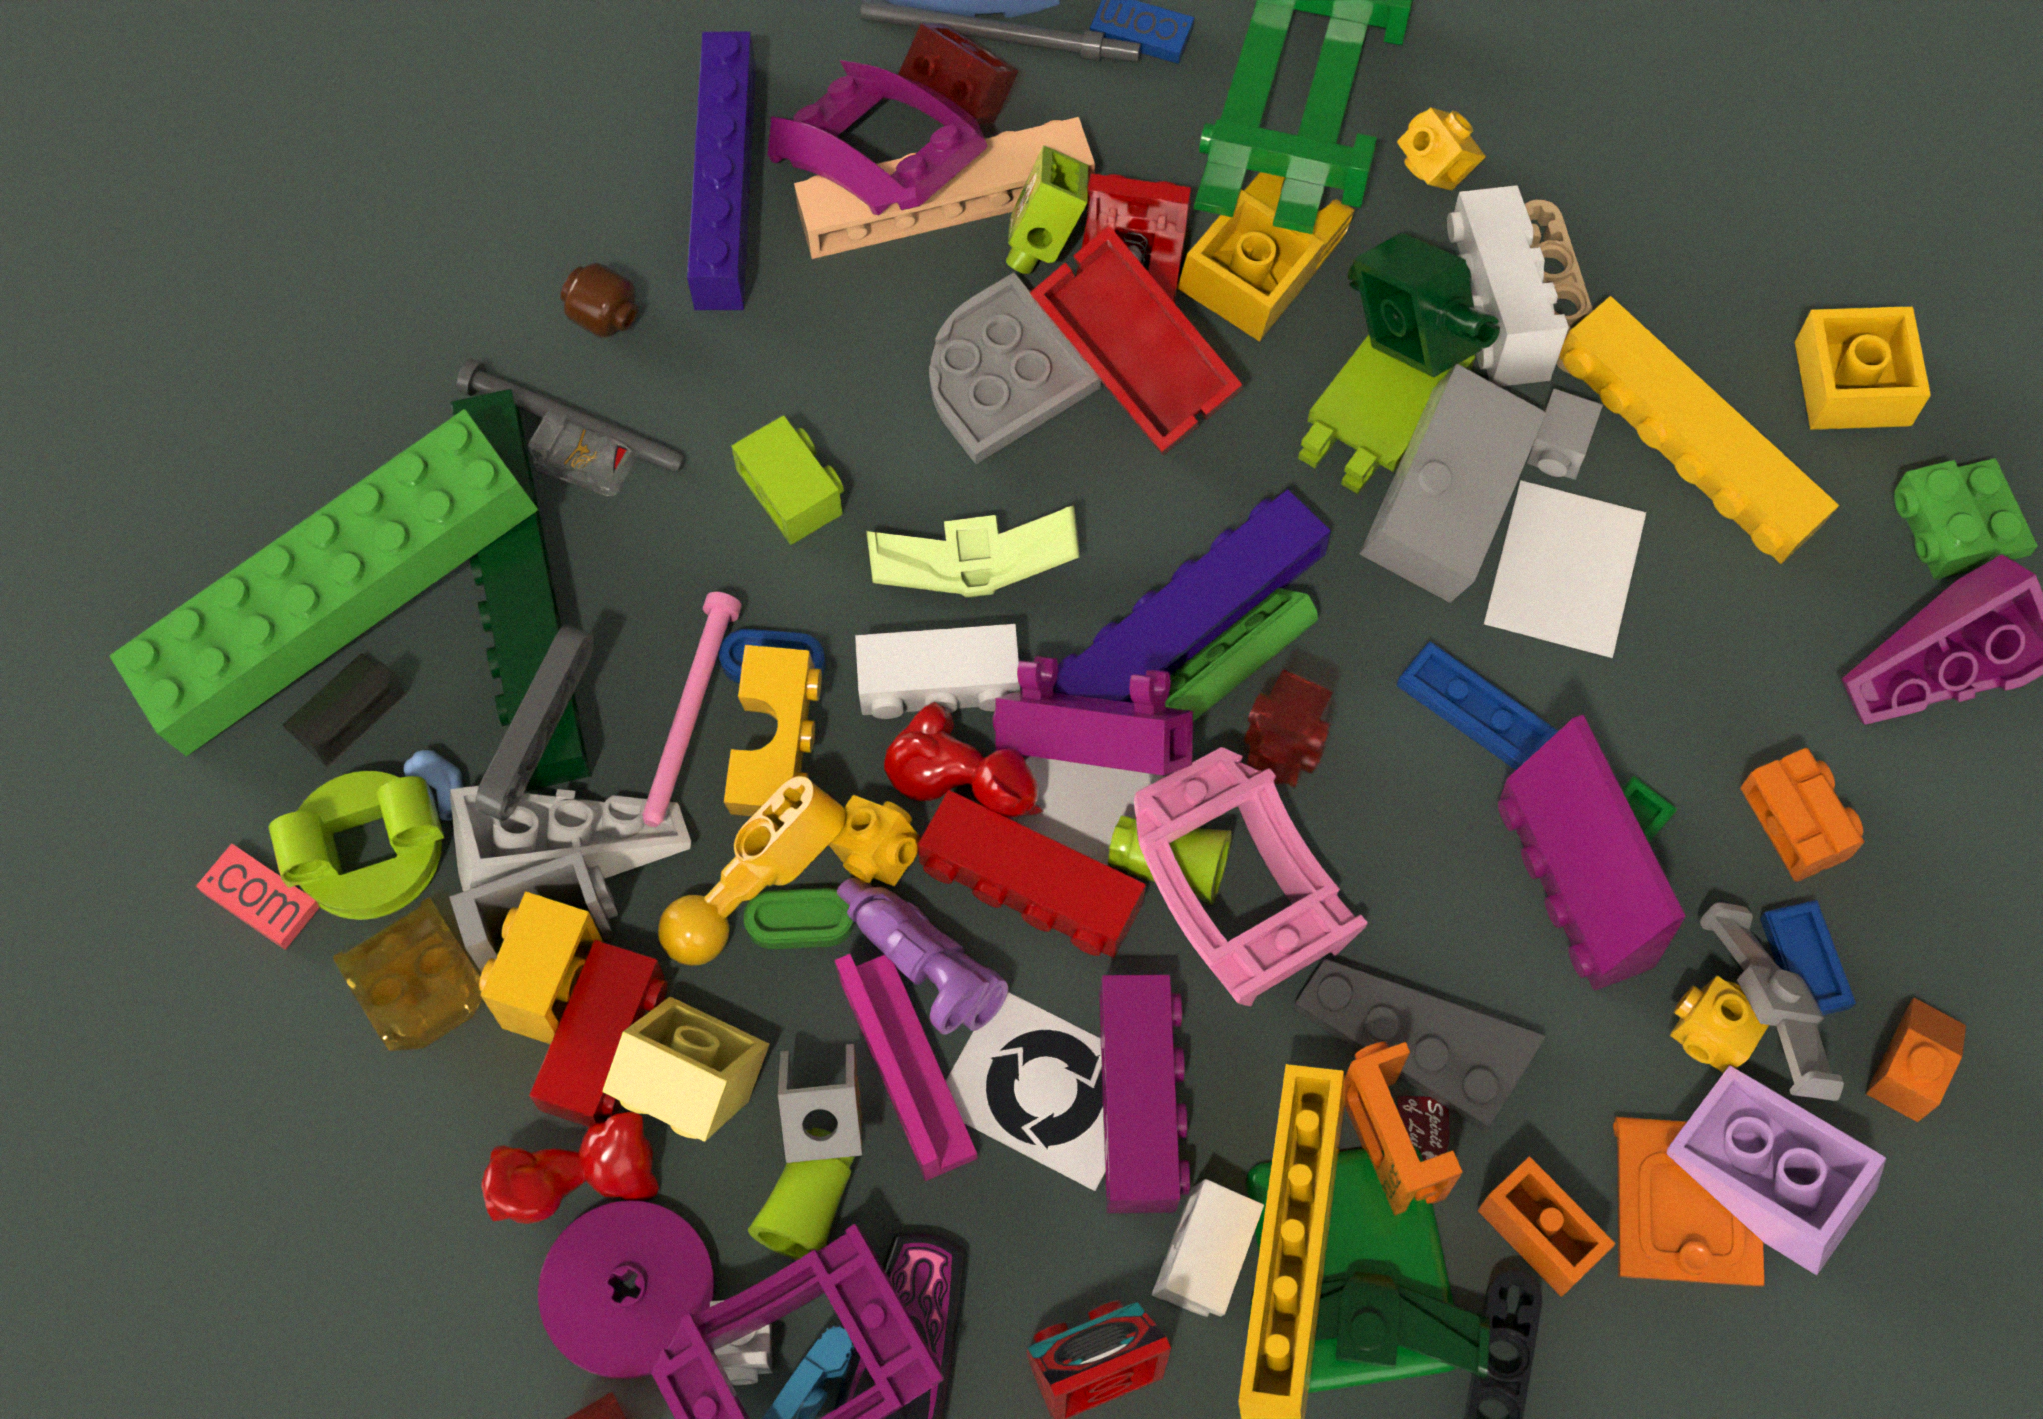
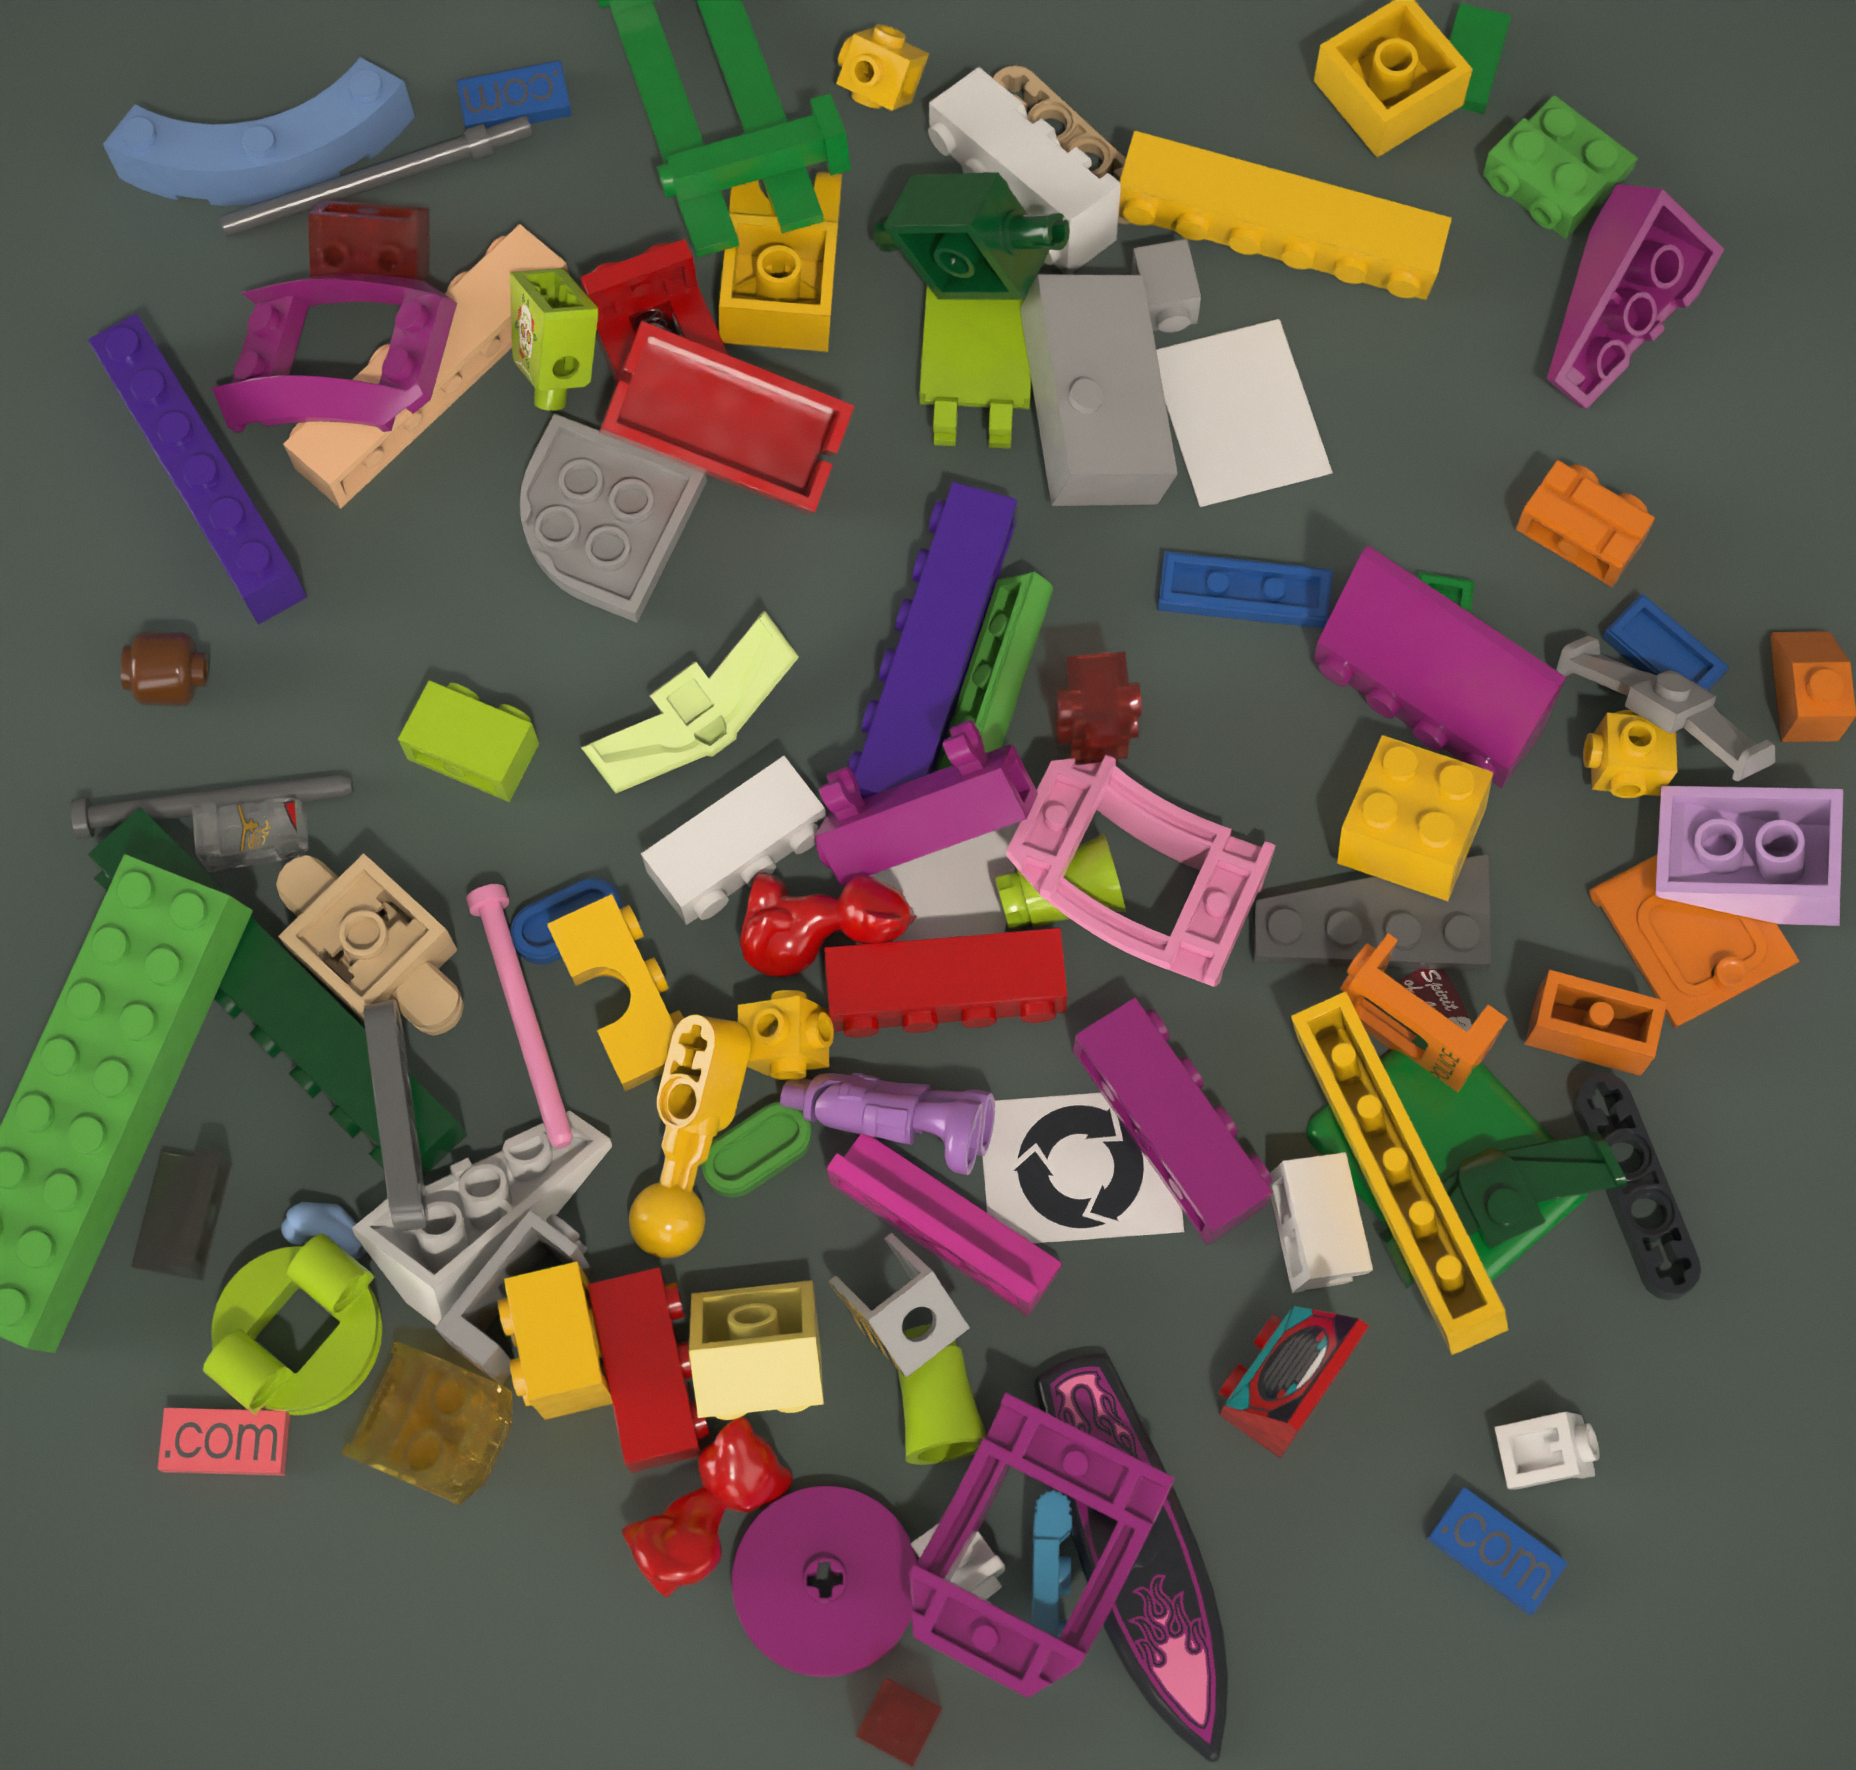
camera: 30 degrees left, 5 degrees up
none -> tan brick [276,853,464,1036]
none -> yellow brick [1337,735,1494,902]
none -> green tile [1449,3,1512,114]

